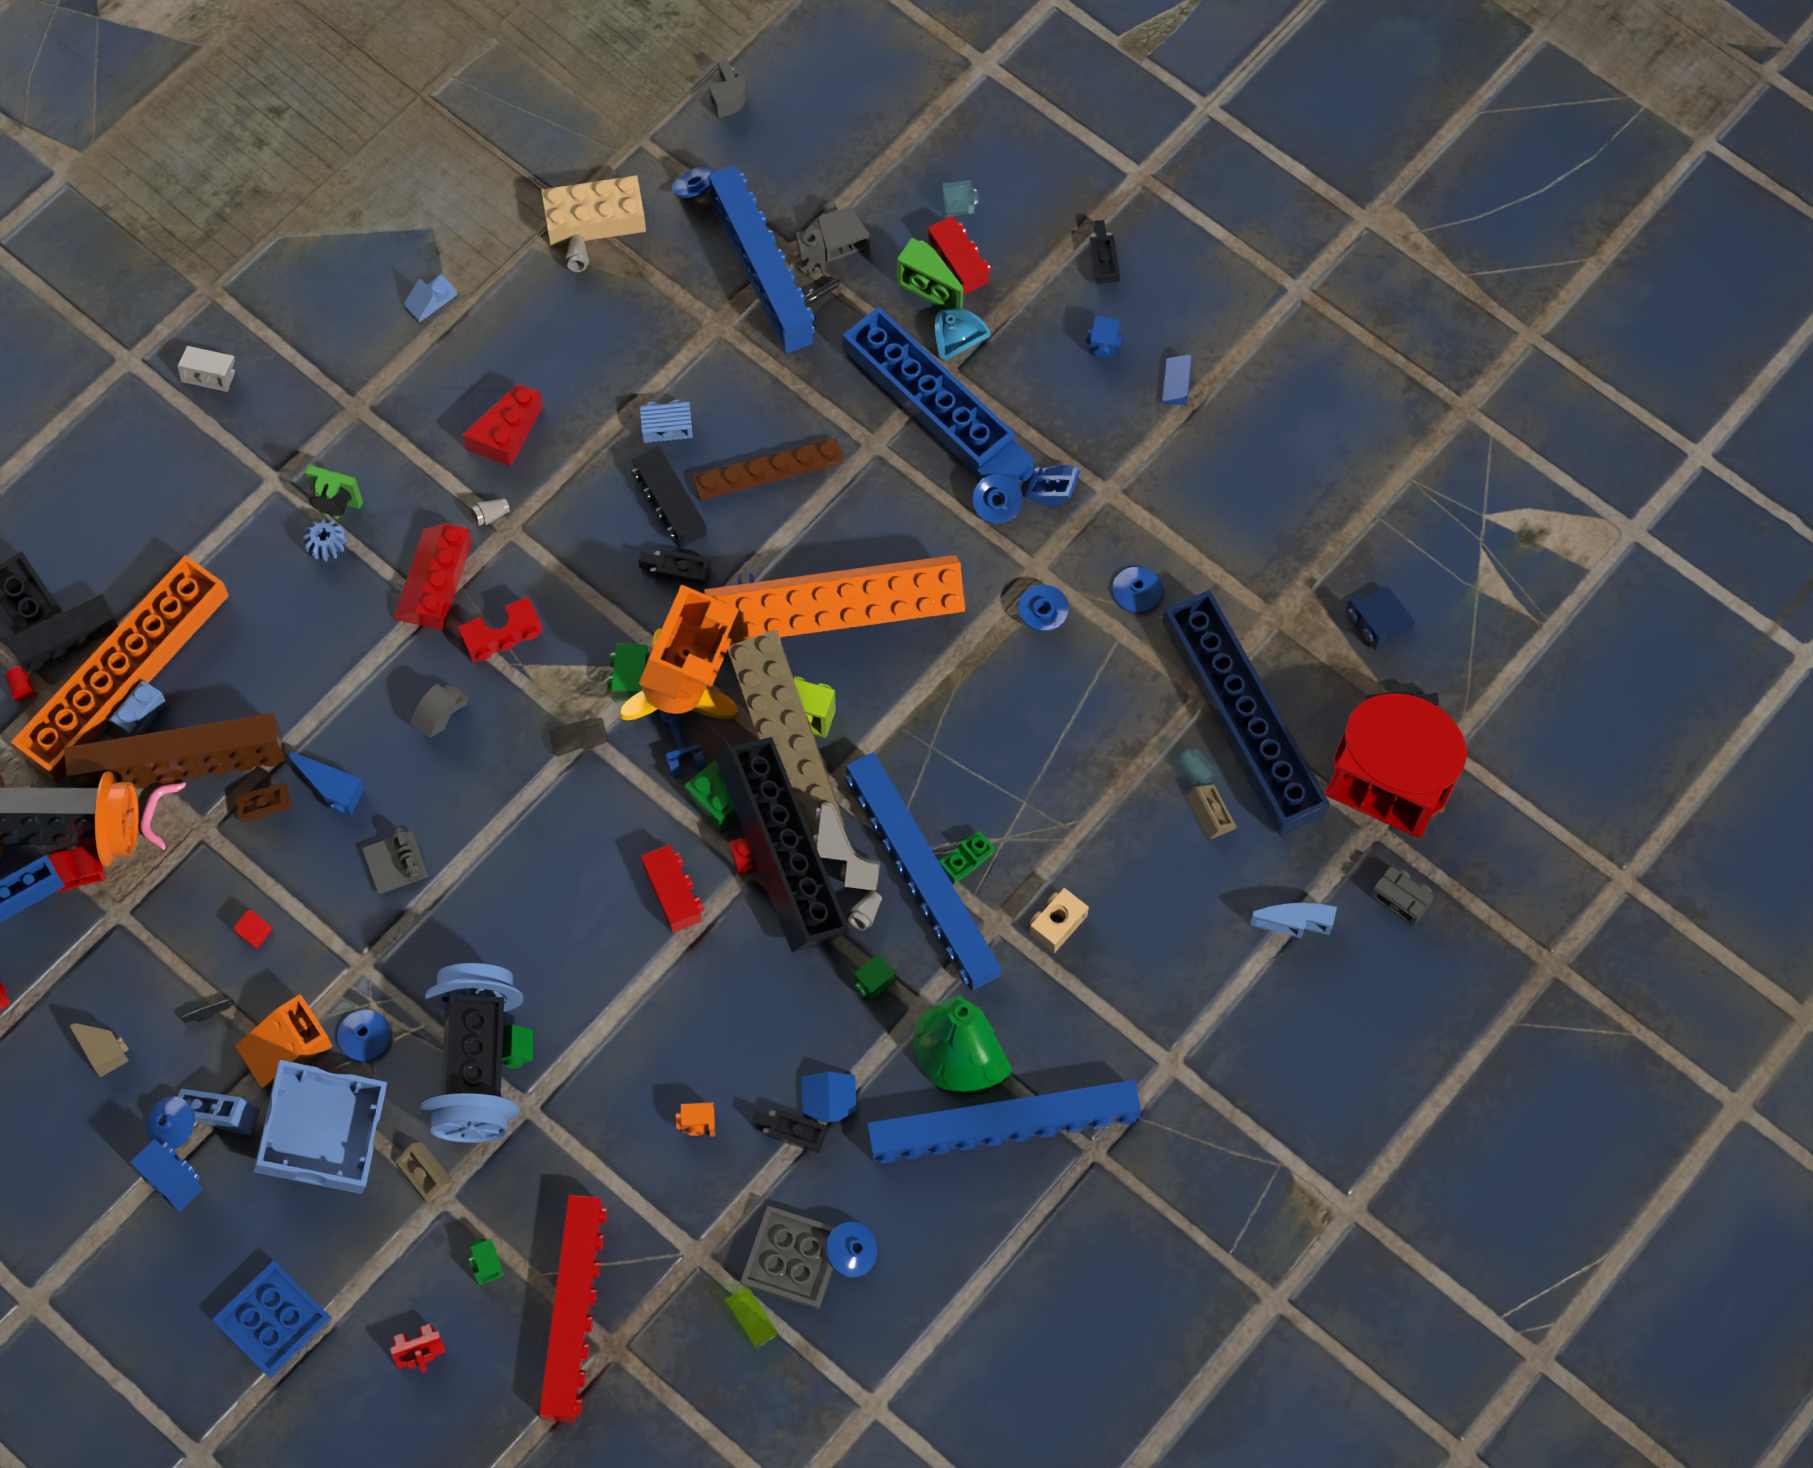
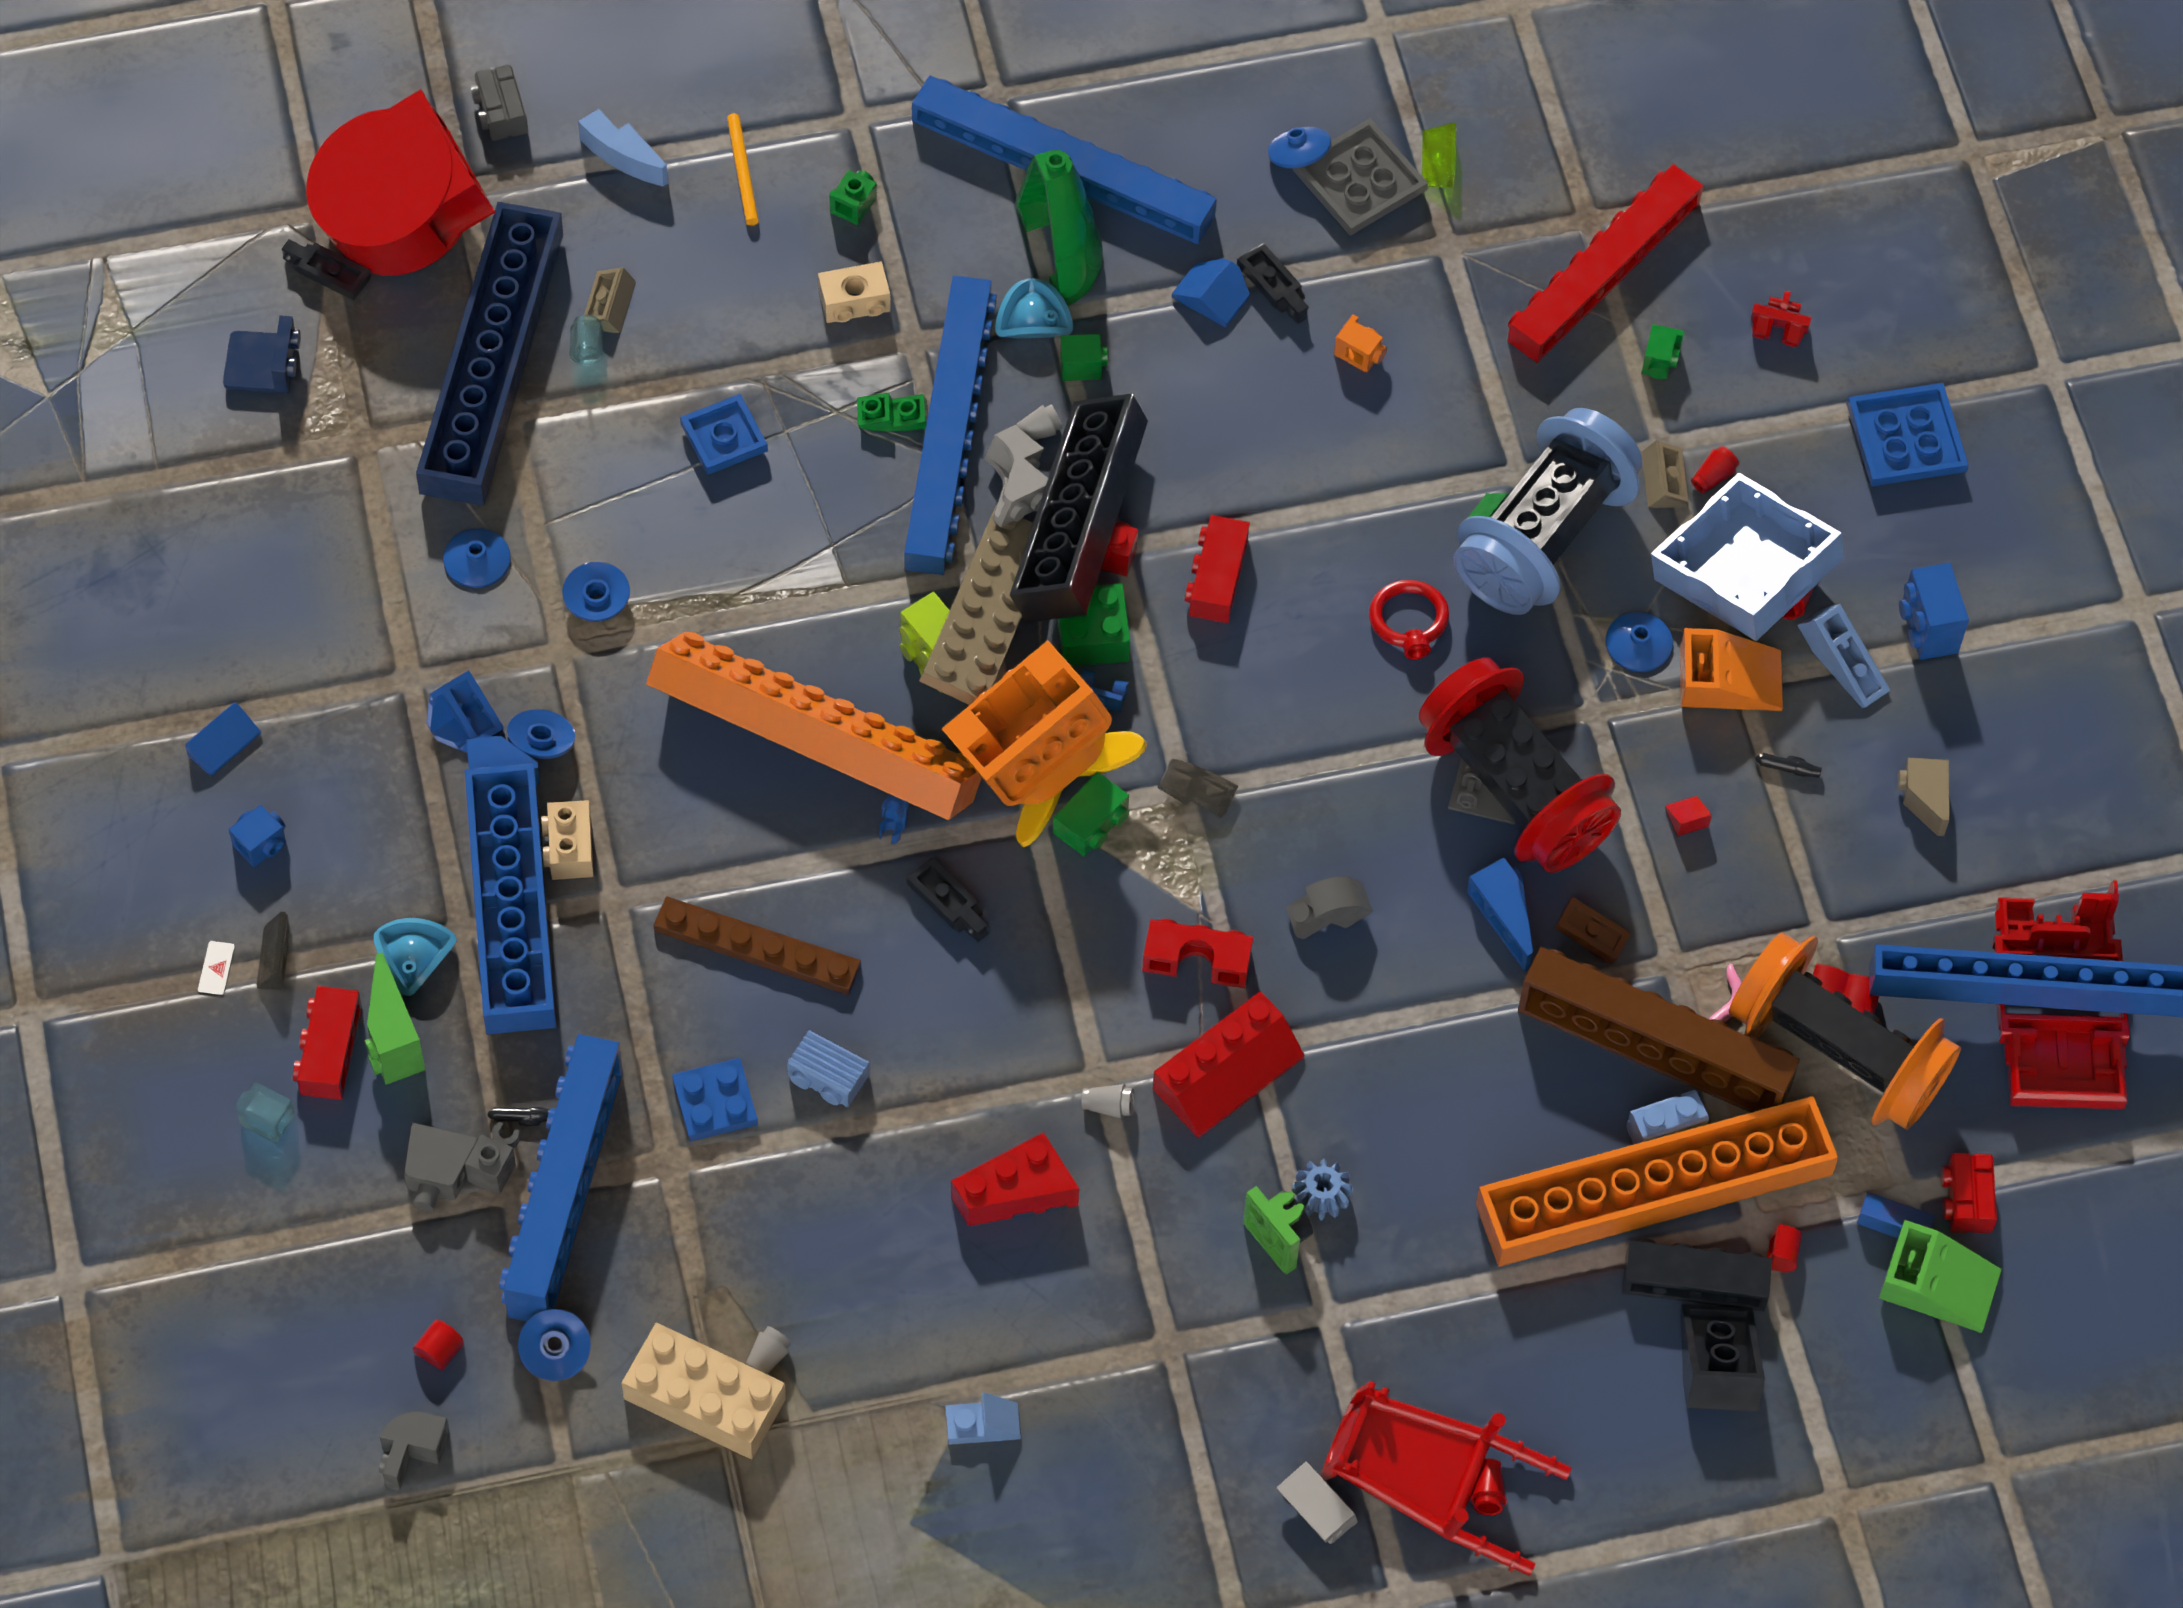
camera: 145 degrees left, 5 degrees down
blue dish [146,1096,195,1150] -> none
black brick [631,446,707,548] -> none
black hinge [1089,220,1120,284] -> none
none -> white sticker [198,941,234,995]
none -> clear smoke slope [256,912,291,990]
none -> red brick [413,1319,464,1372]
none -> tan brick [541,800,594,880]
none -> blue plate [672,1058,758,1142]
none -> blue plate [680,394,768,475]
none -> light orange bar [727,113,759,226]
none -> green brick [829,170,877,225]
none -> dark azure hat [995,278,1073,339]
none -> red piece [1320,1381,1572,1576]
none -> red piece [1369,580,1449,660]
none -> brick [1418,657,1621,873]
none -> red cone [1470,1458,1507,1516]
none -> red cone [1690,446,1739,494]

